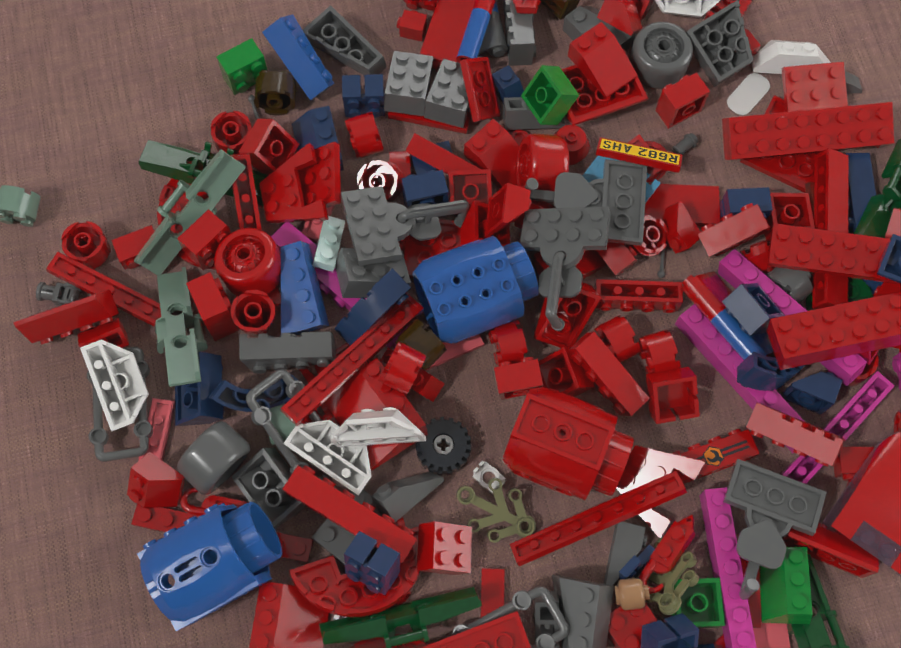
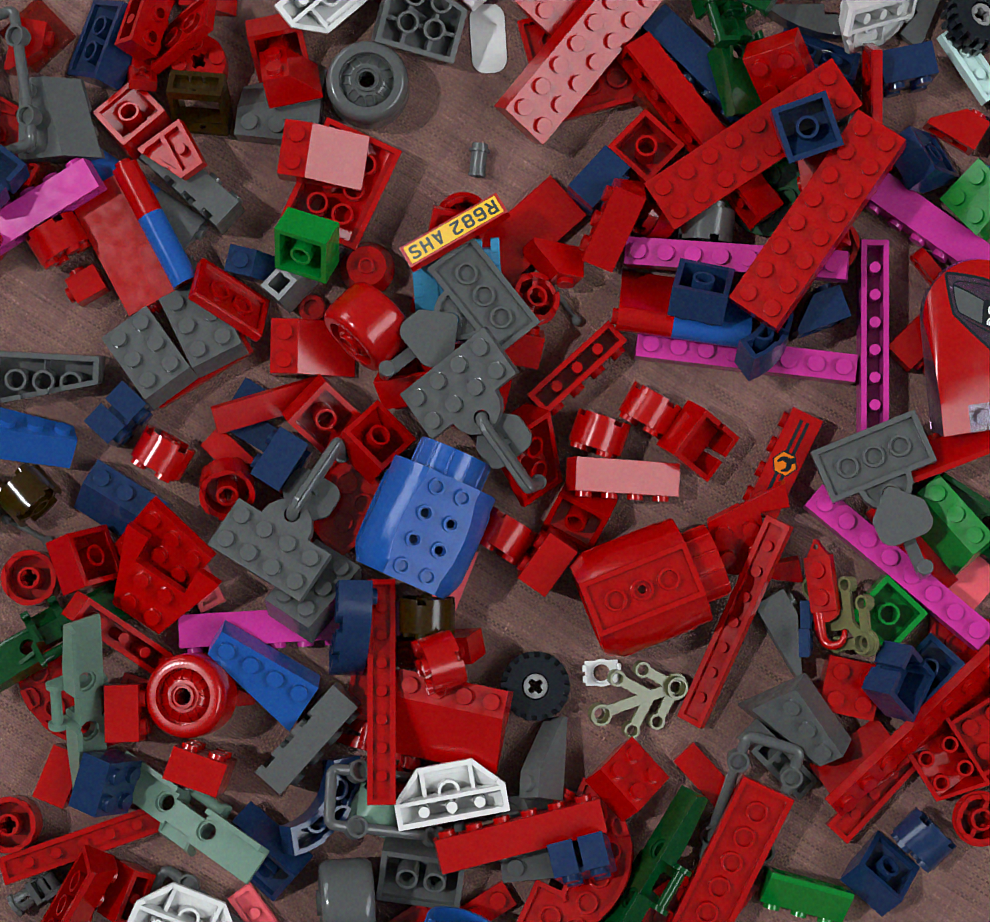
camera: 40 degrees left, 15 degrees up
red cone [231,290,276,338] -> none
light aqua plate [312,216,345,272] -> none
white wedge [331,407,426,447] -> none
red slope [484,183,532,238] -> none
medium nougat head [614,578,650,610] -> none
red brick [655,72,710,129] -> none
wedge [746,402,845,467] -> none
none -> dark blue brick [68,749,143,818]

